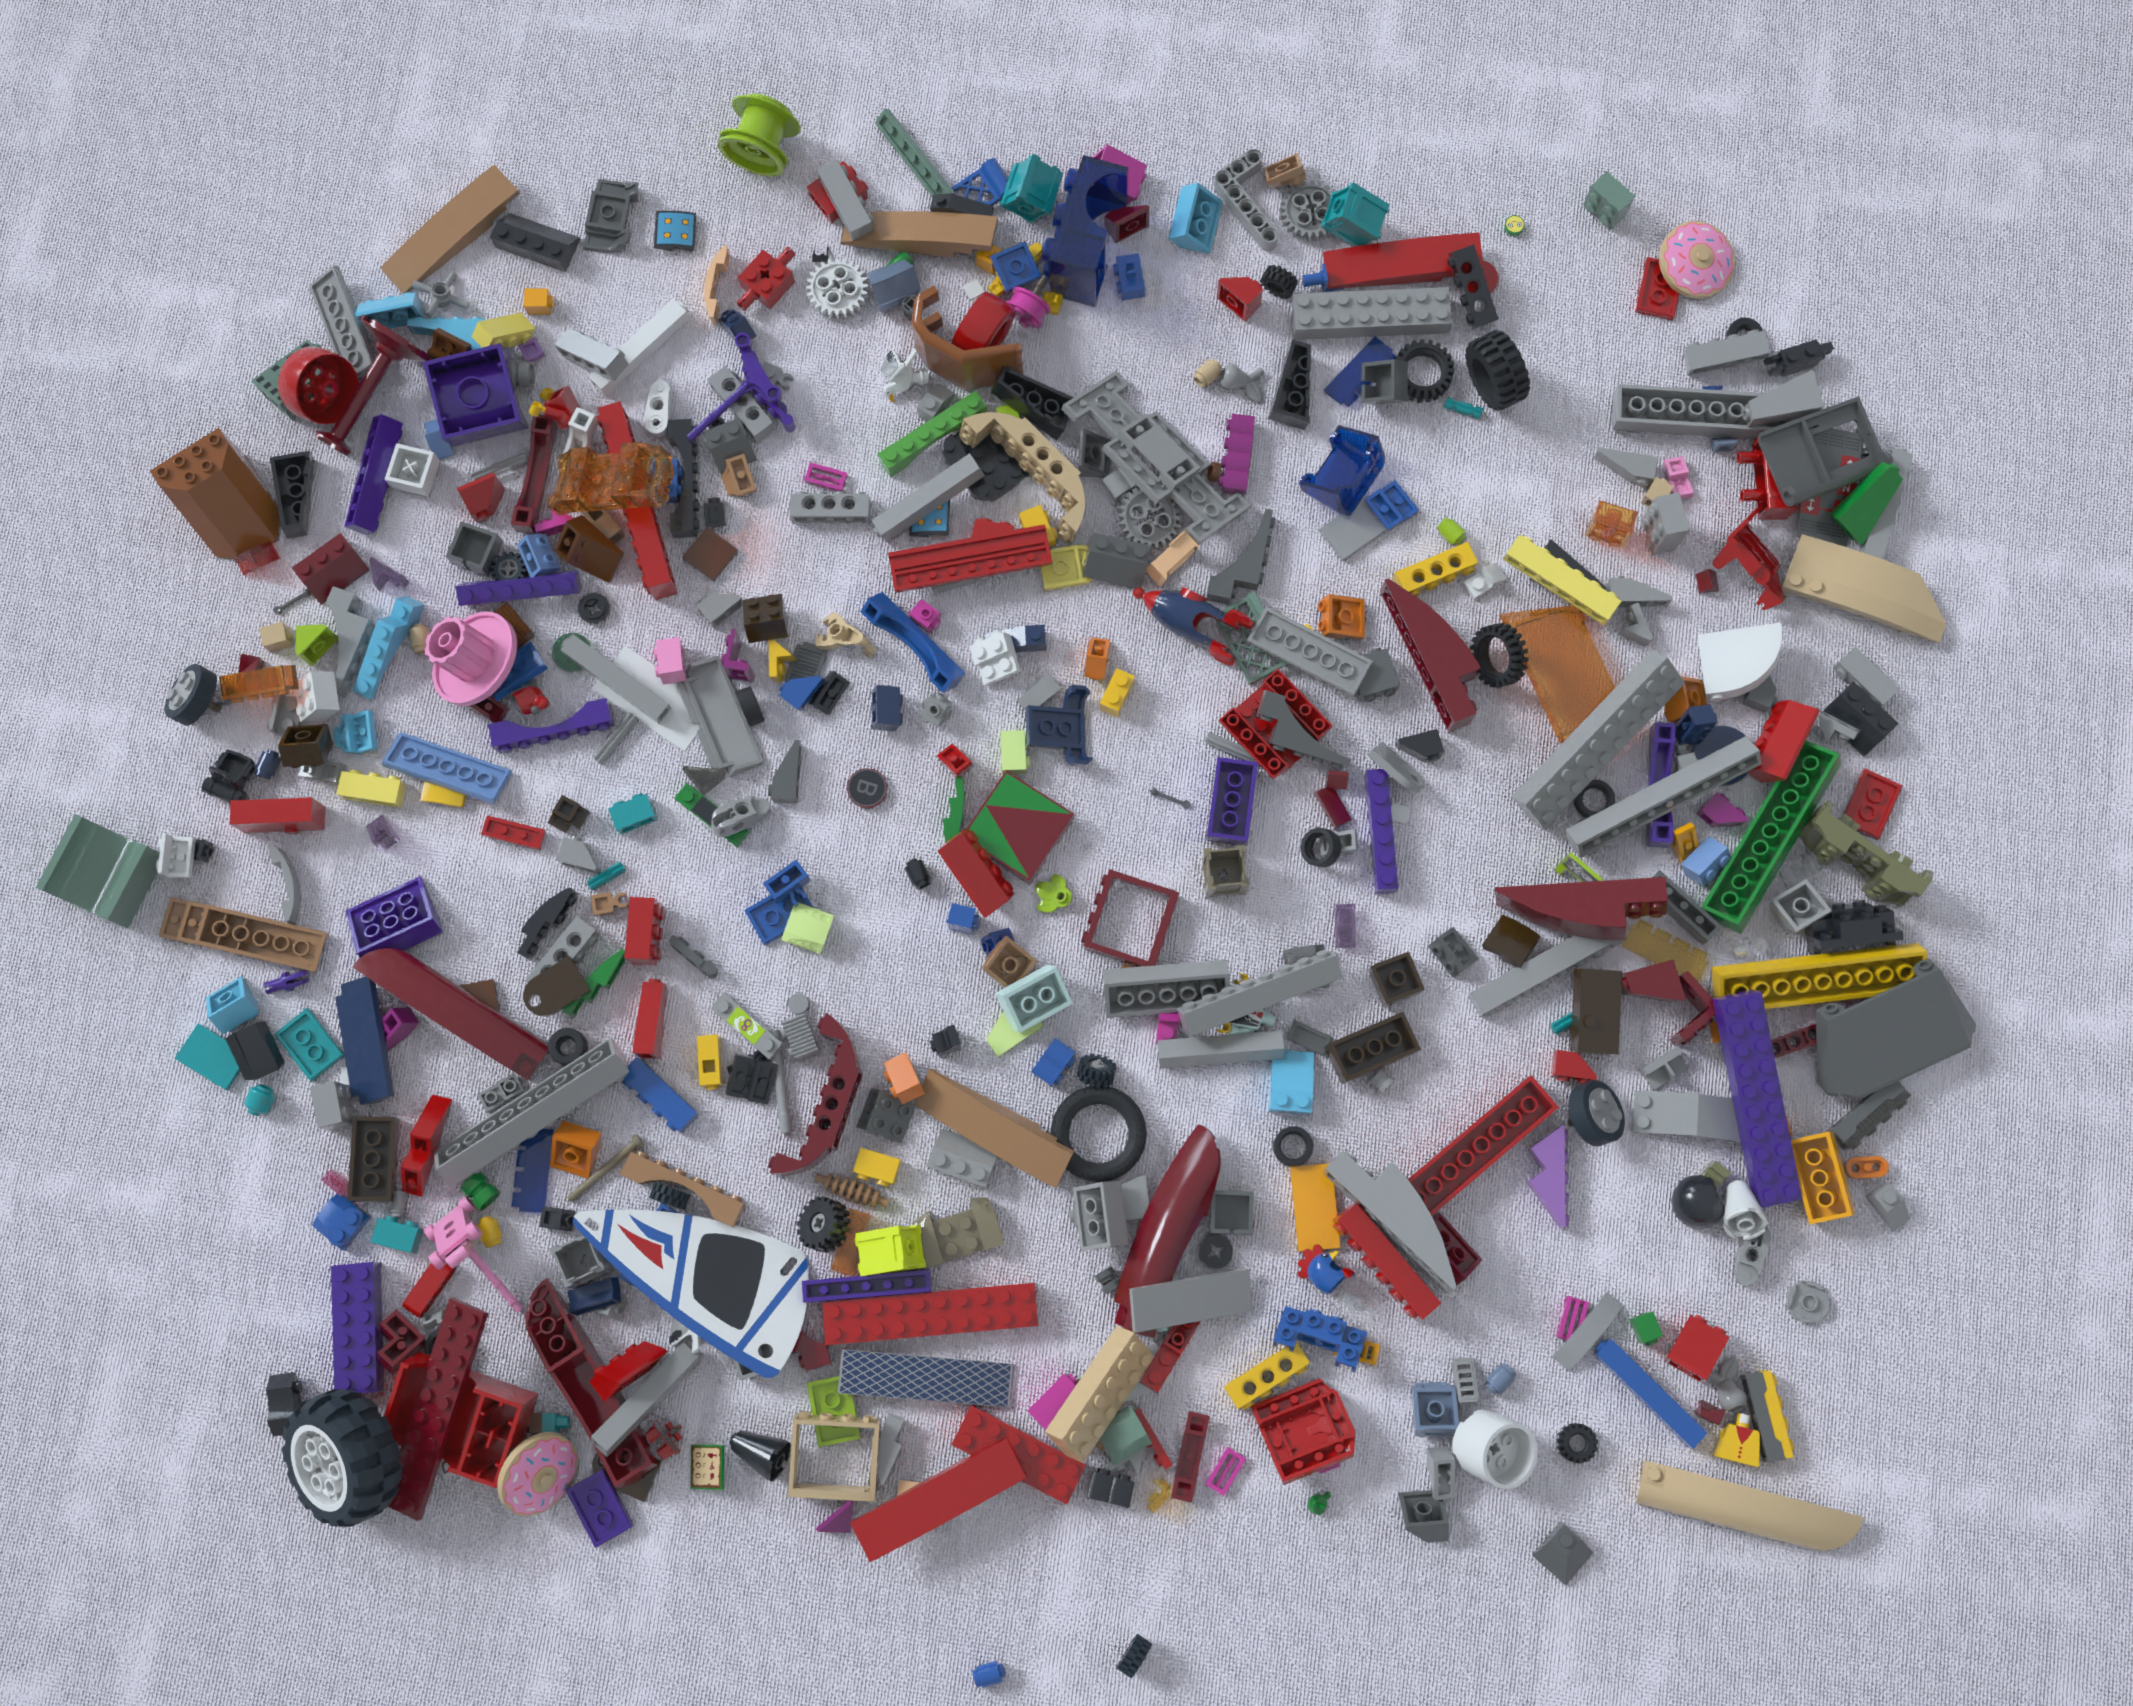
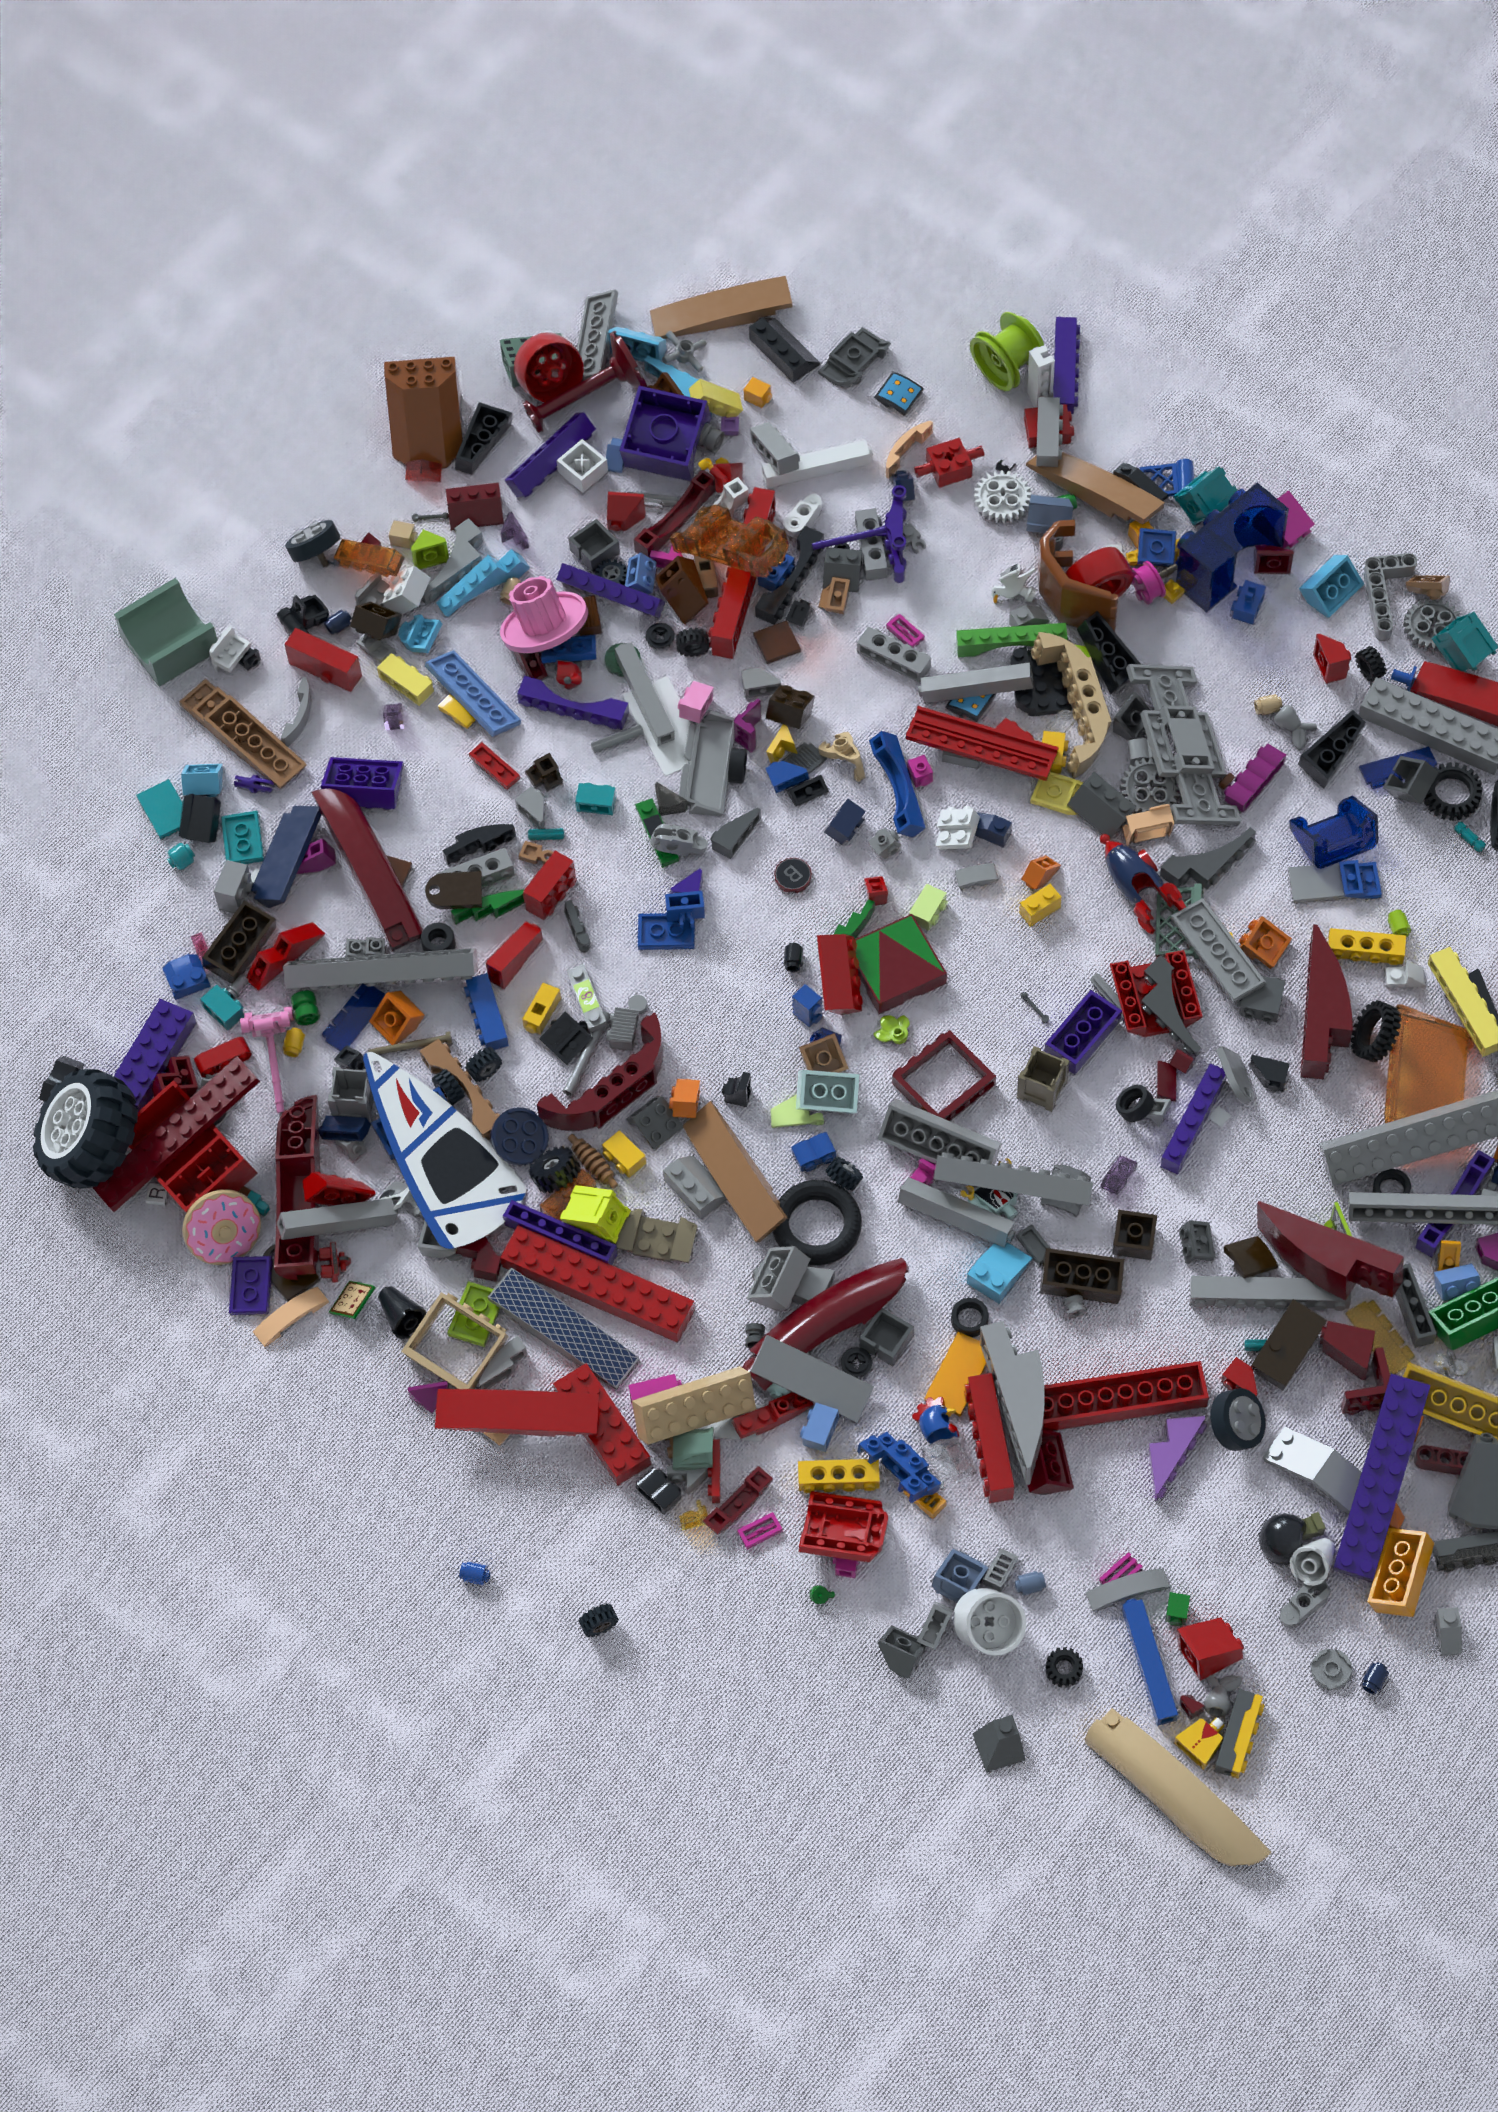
camera: 30 degrees right, 15 degrees down
yellowish green slope [781,902,834,954] -> none
sand green plate [875,109,955,197] -> none
dark blue piece [1026,685,1092,766] -> none
light grey panel [1639,1045,1688,1090] -> none
orange plate [1844,1156,1889,1179] -> none
none -> light nougat slope [253,1287,329,1347]
none -> black wheel [465,1047,502,1082]
none -> dark blue tile [491,1107,549,1166]
none -> dark purple slope [670,868,703,894]
none -> black tyre [676,628,709,657]
none -> medium blue brick [800,1403,840,1453]
none -> white brick [1027,345,1055,408]
none -> dark purple brick [1053,317,1080,414]
none -> dark blue brick [1361,1662,1389,1695]

